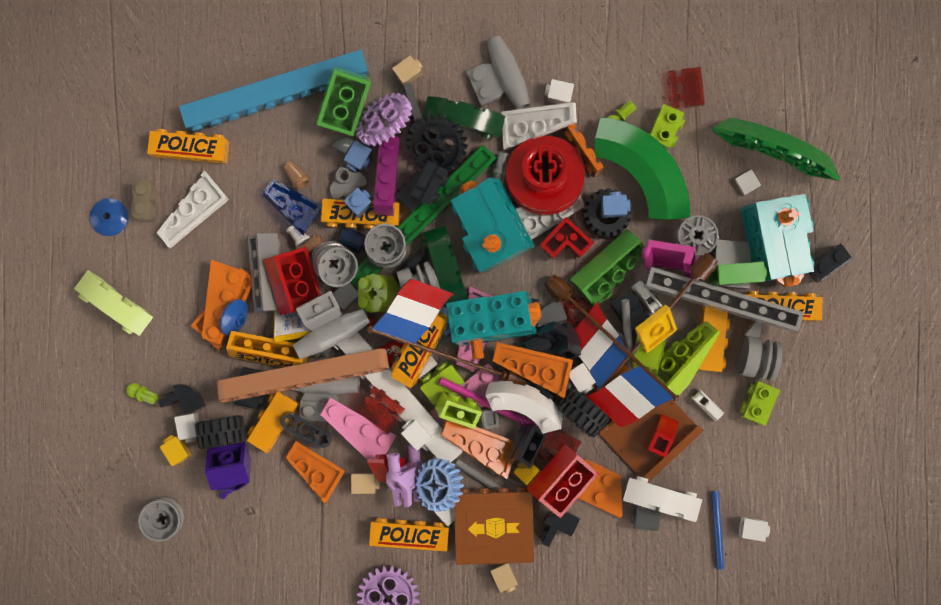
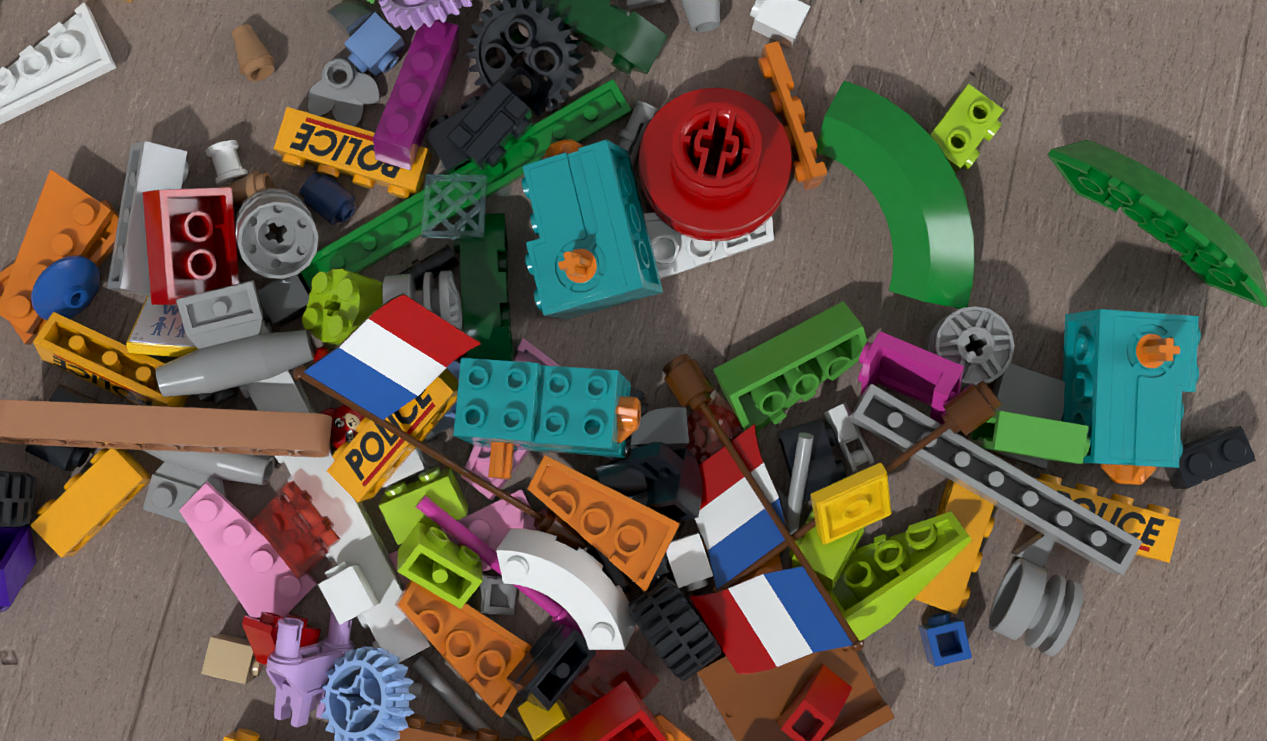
camera: 10 degrees right, 0 degrees up
clear blue wing [263,179,322,236] -> none
black beam [280,411,332,448] -> none
orange wing [286,441,346,504] -> none
medium blue brick [344,188,373,218] -> none
light grey wheel [364,223,407,270] -> none
white wing [501,102,577,150] -> none
red brick [539,217,594,260] -> none
black tyre [582,188,632,239] -> none
medium blue brick [601,192,630,218] -> none
lime axle [607,101,636,121] -> none
clear red plate [667,67,705,109] -> none
white bar [690,389,724,422] -> none
white tile [734,169,761,196] -> none
lime brick [740,381,780,426] -> none
none -> clear light blue window [421,173,487,240]
none -> blue brick [918,613,972,667]

